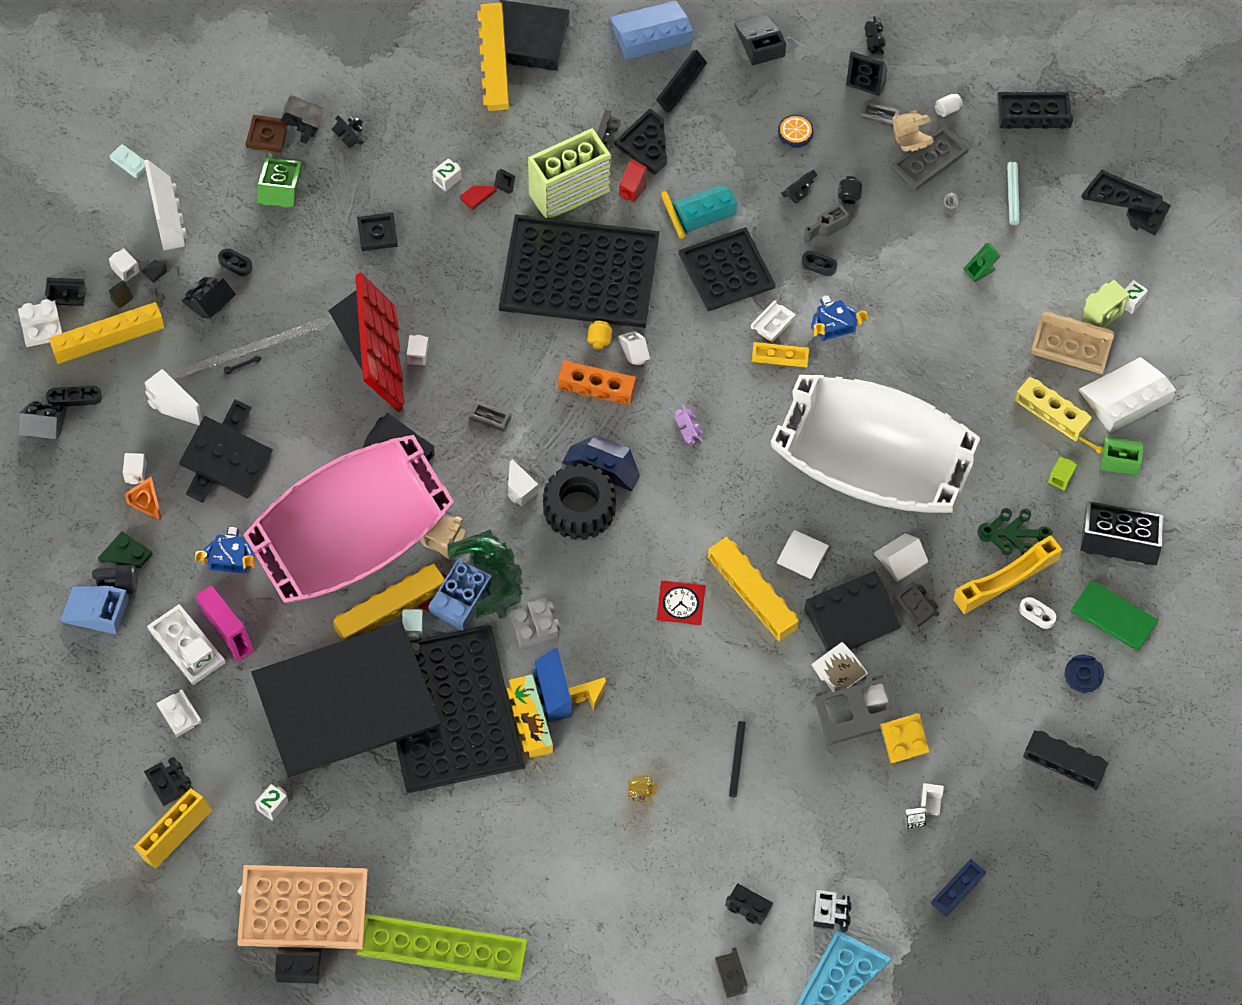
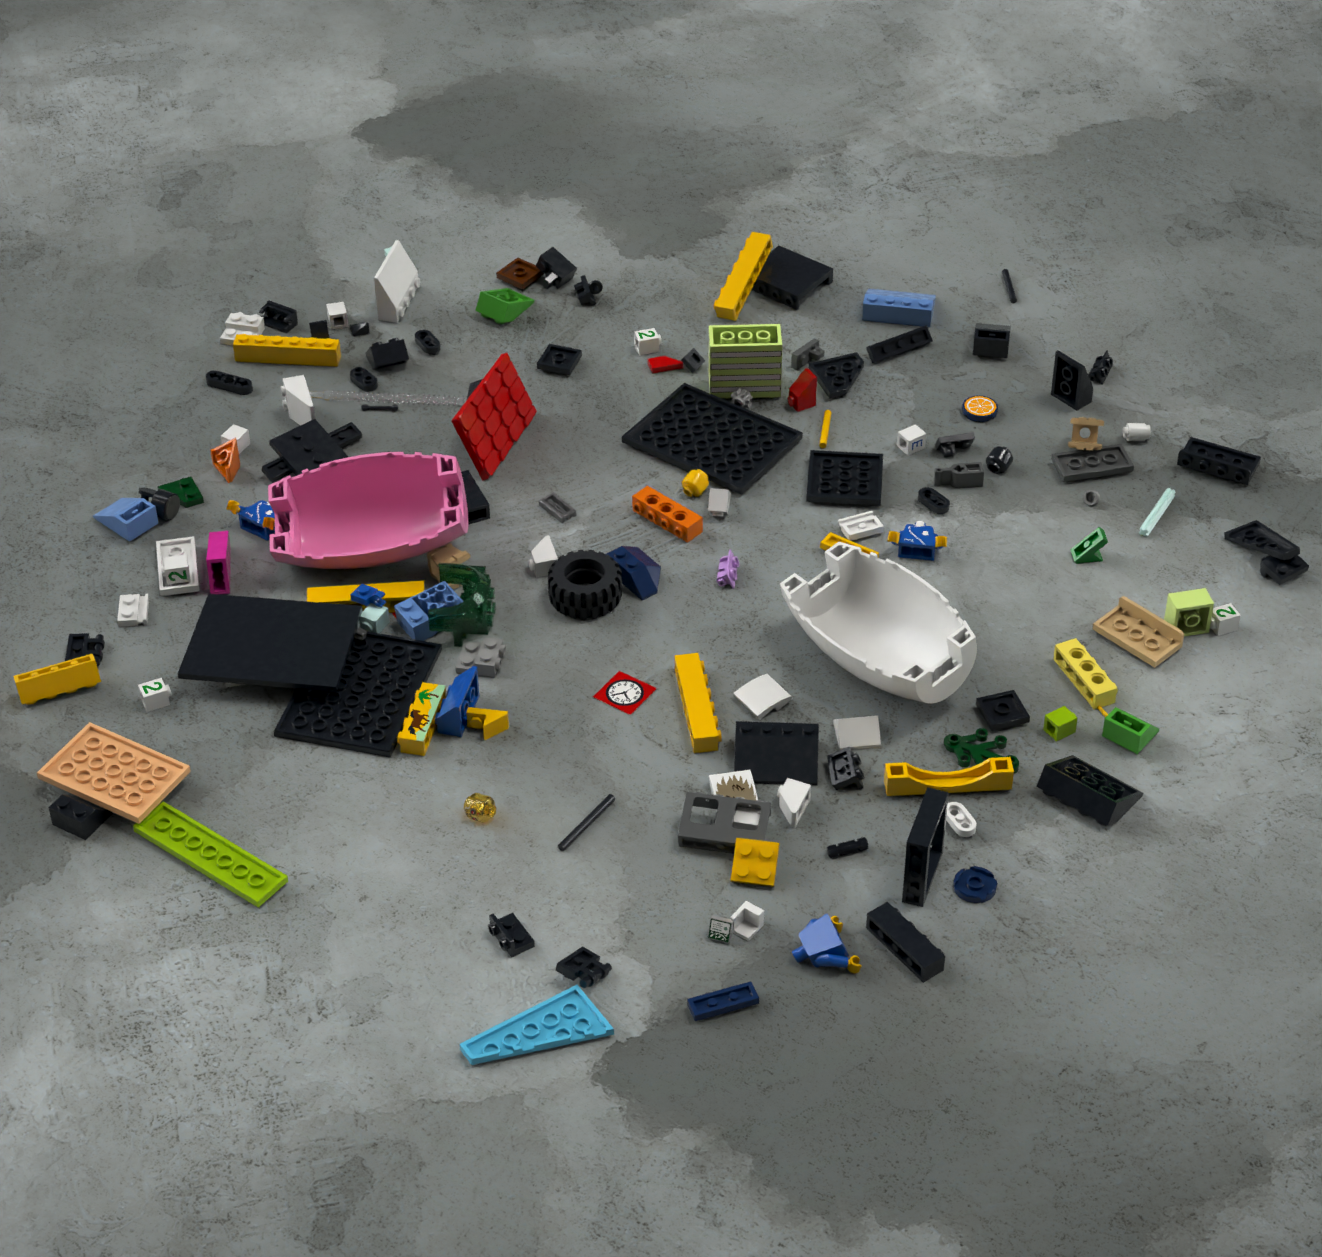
camera: 30 degrees right, 20 degrees down
slope [18,401,67,439] -> none
white brick [407,335,429,366] -> none
teal slope [672,185,737,232] -> none
clear smoke panel [715,947,748,998] -> none
flat silver tile [860,101,900,128] -> none
green tile [1071,580,1159,651] -> none
white slope [1079,357,1176,433] -> none
none -> black plate [350,367,378,392]
none -> blue plate [350,583,386,607]
none -> light grey gear [731,388,753,408]
none -> white slope [777,778,811,828]
none -> torso [792,913,861,974]
none -> black axle [827,837,868,858]
none -> white brick [897,424,927,455]
none -> black window [902,787,949,907]
none -> black plate [976,690,1030,731]

